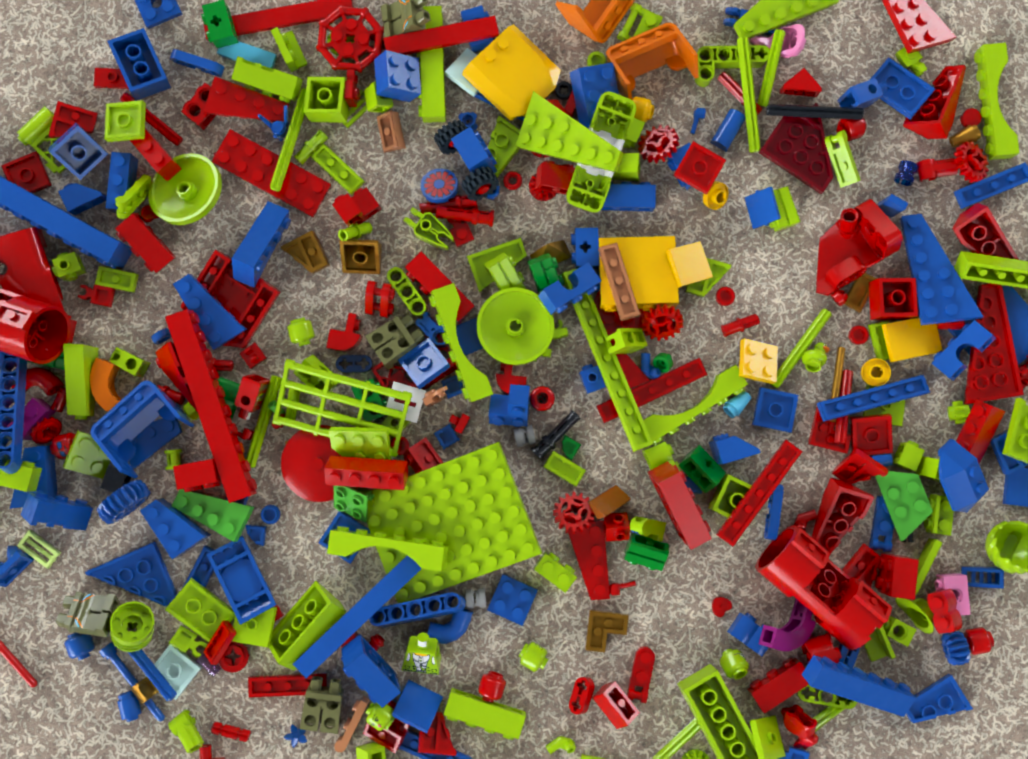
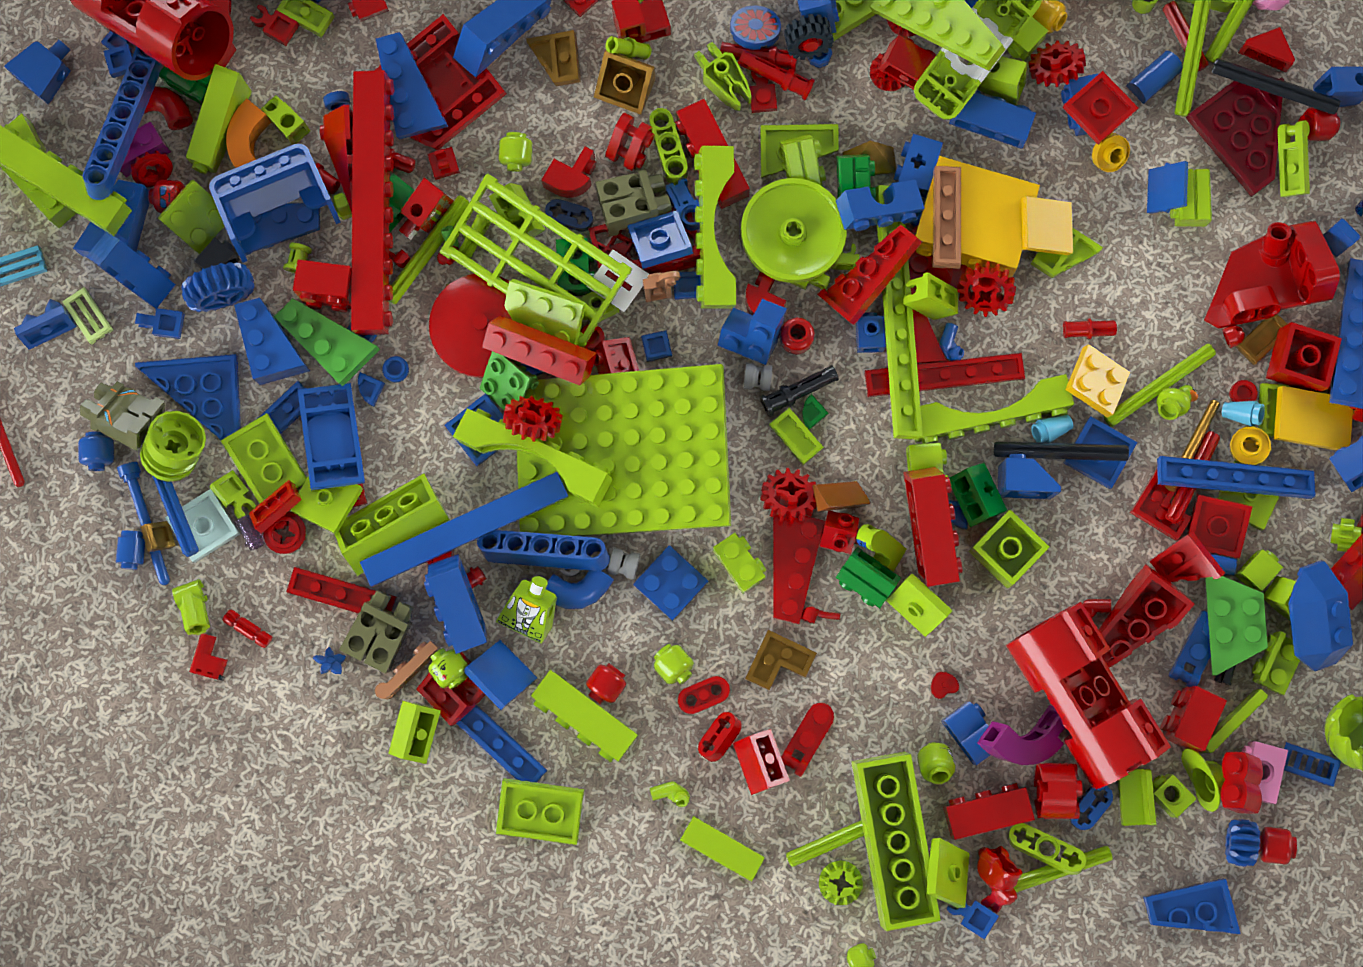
camera: 25 degrees right, 5 degrees down
red pin [50,387,67,413] -> none
red wing [417,712,457,756] -> none
red tile [449,414,471,434] -> none
blue piece [456,317,483,356] -> none
red plate [503,171,522,190] -> none
green tile [653,353,673,373] -> none
blue hand [690,108,706,134] -> none
red tile [715,287,735,306] -> none
red tile [716,440,803,547] -> none
blue beam [764,484,784,540] -> none
blue brick [802,655,916,717] -> none
red wing [842,543,881,588] -> none
none -> blue plate [135,308,185,339]
none -> red gear [503,396,563,442]
none -> red plate [678,676,730,714]
none -> red wing [817,225,922,325]
none -> lime plate [886,574,952,637]
none -> black axle [993,441,1129,461]
none -> medium azure cone [1222,401,1265,427]

